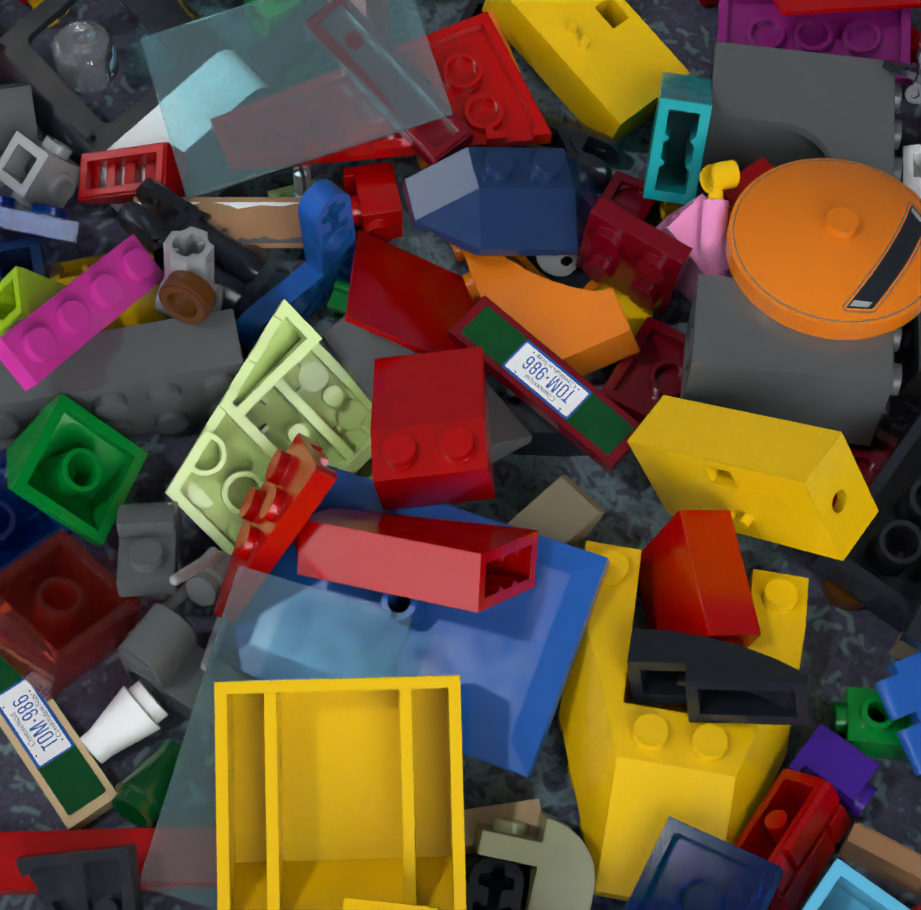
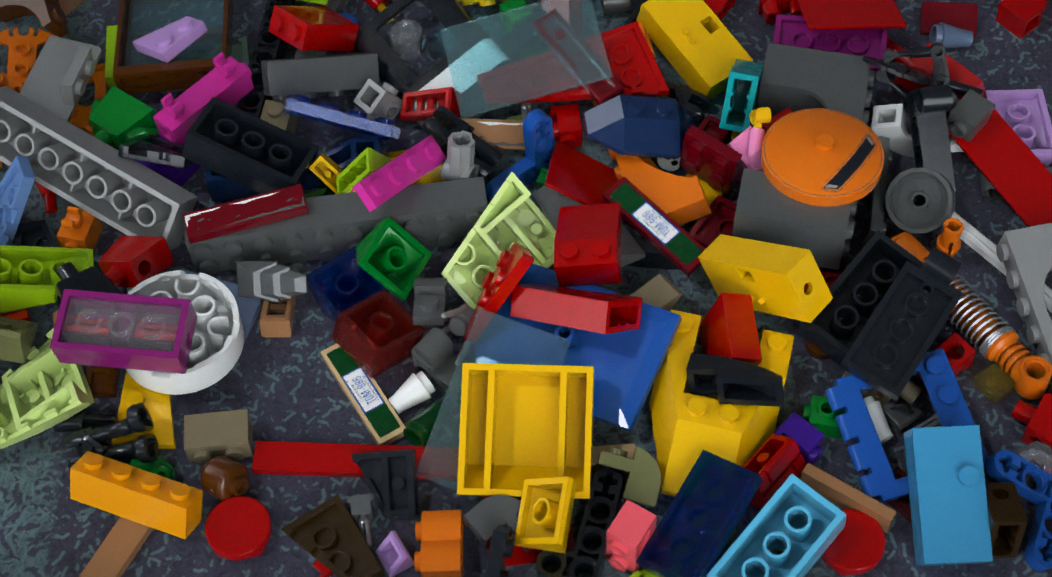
camera: 10 degrees right, 5 degrees down
reddish brown tile [159,270,217,324] -> none

